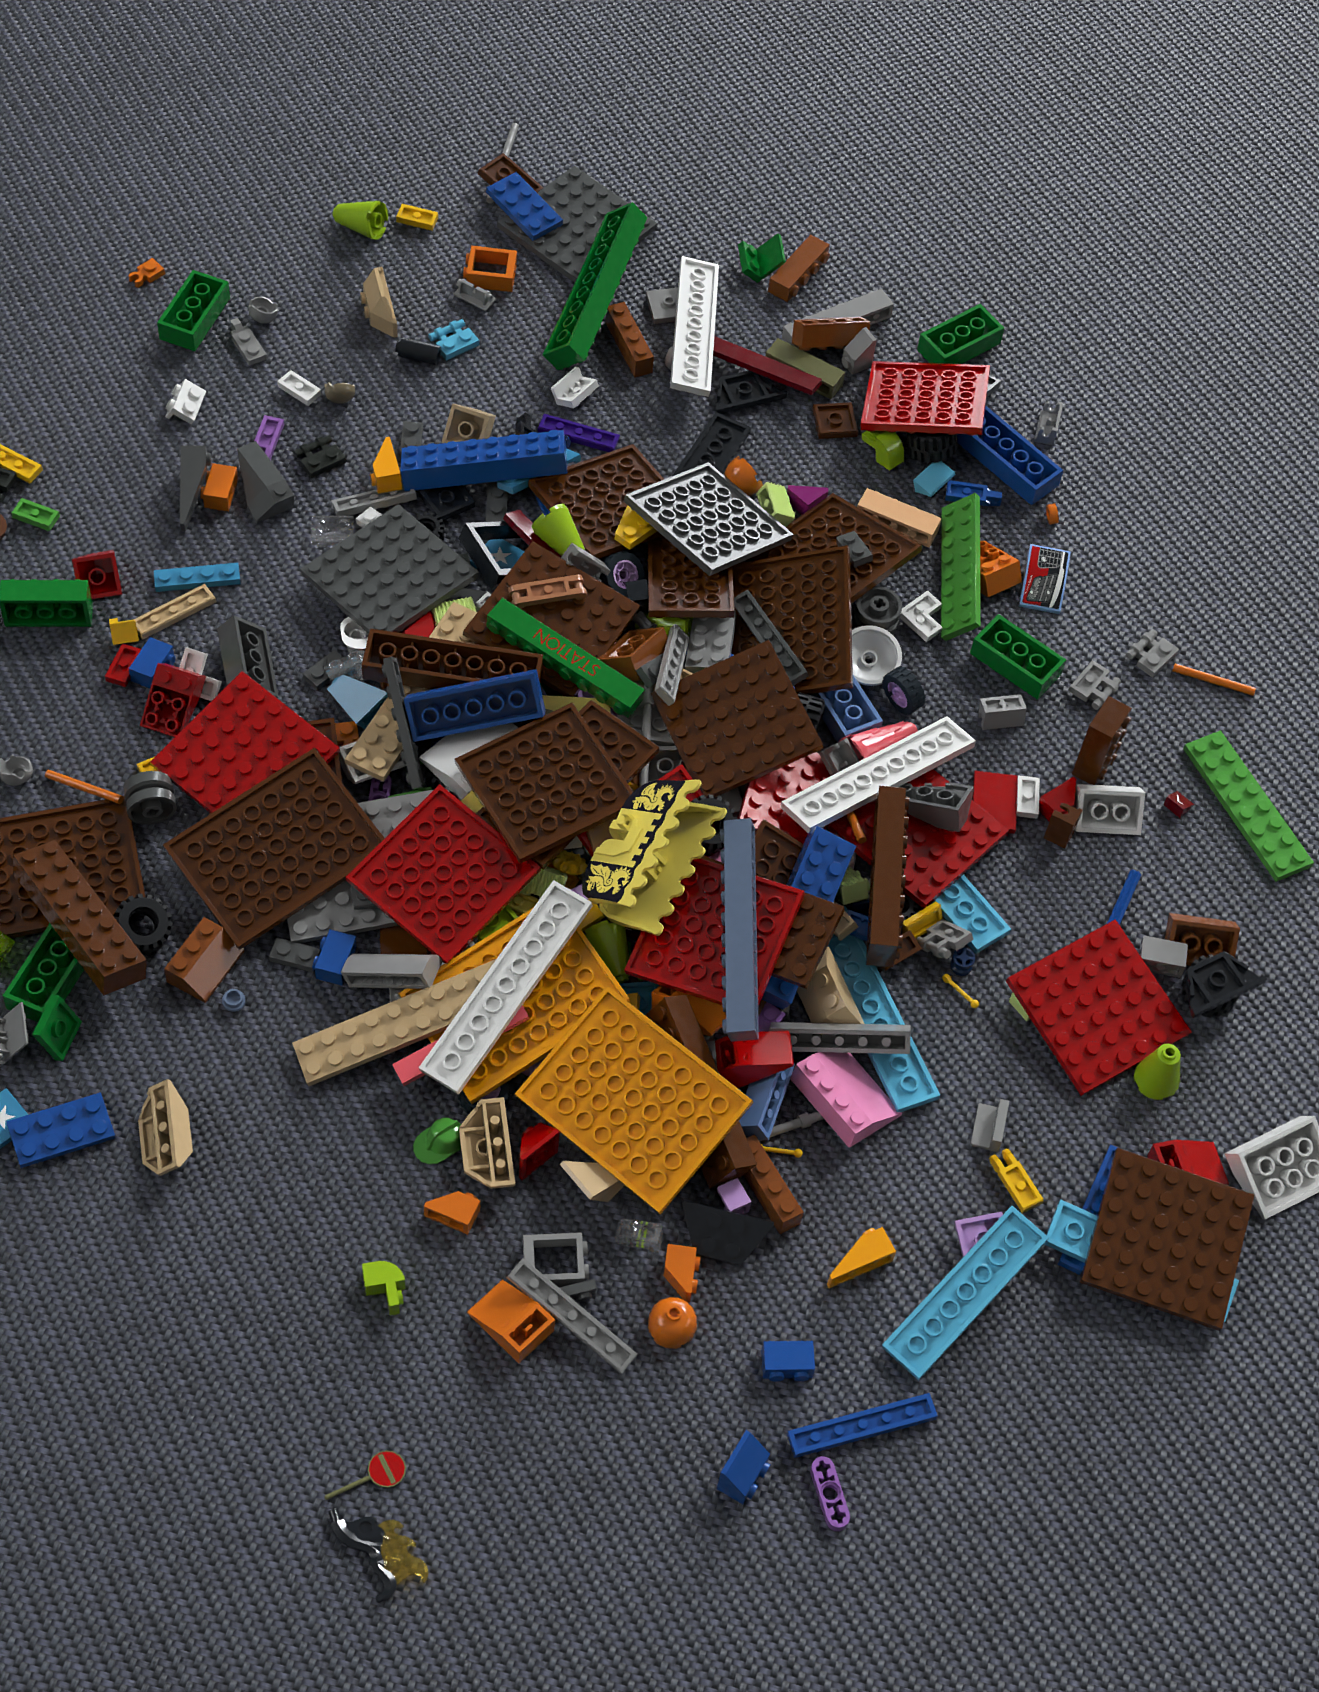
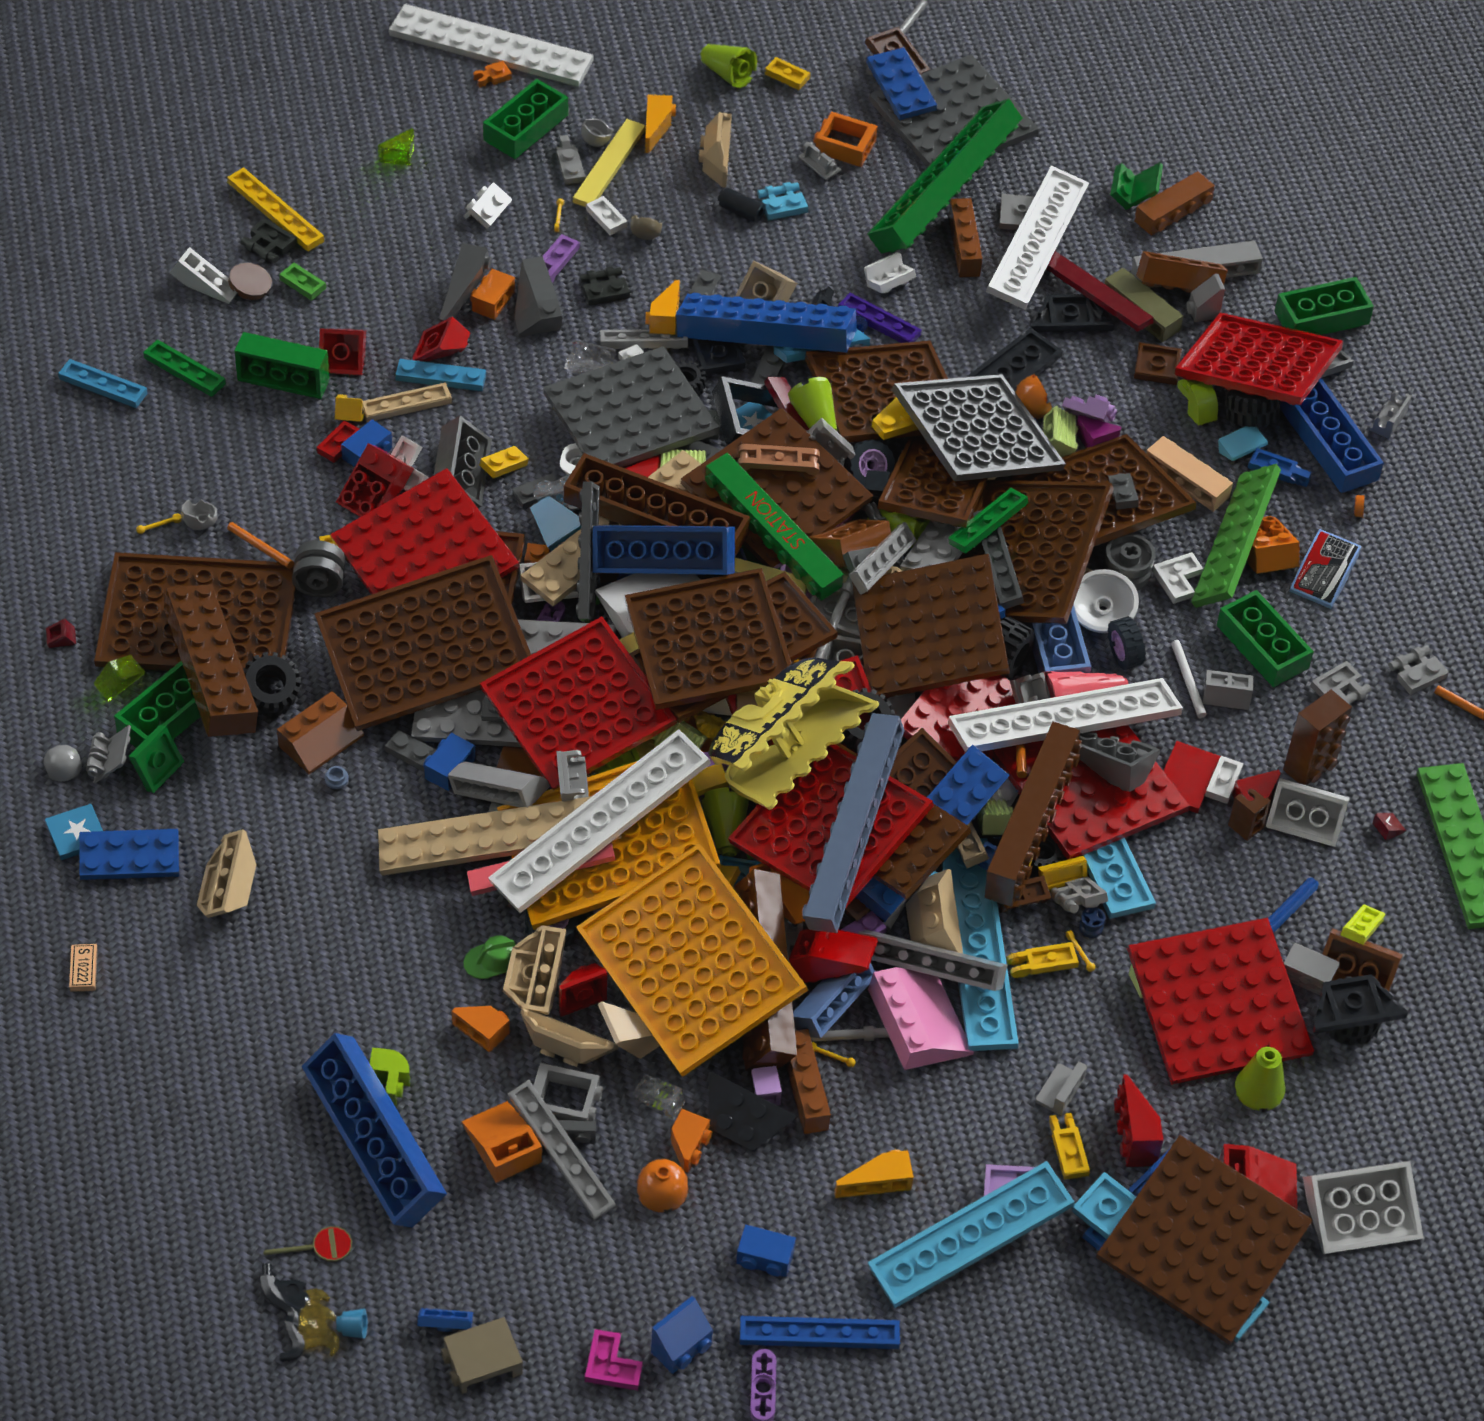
camera: 20 degrees right, 5 degrees down
none -> light nougat tile [69,944,97,992]
none -> blue brick [301,1033,447,1228]
none -> dark azure hat [336,1309,367,1339]
none -> clear neon green slope [378,128,415,166]
none -> white plate [389,4,593,87]
none -> red slope [412,316,470,362]
none -> blue plate [417,1308,473,1332]
none -> dark tan panel [441,1317,523,1394]
none -> yellow plate [479,446,529,478]
none -> tan wedge [520,1008,619,1067]
none -> yellow hinge [554,198,564,232]
none -> light grey hinge [556,750,589,801]
none -> light yellow tile [573,119,645,207]
none -> dark pink plate [585,1329,643,1390]
none -> light orange slope [645,95,676,153]
none -> green plate [948,488,1028,554]
none -> yellow hinge [1006,942,1079,978]
none -> lavender plate [1062,395,1117,423]
none -> red slope [1114,1074,1164,1167]
none -> white bar [1171,640,1207,718]
none -> neon yellow tile [1341,905,1385,945]

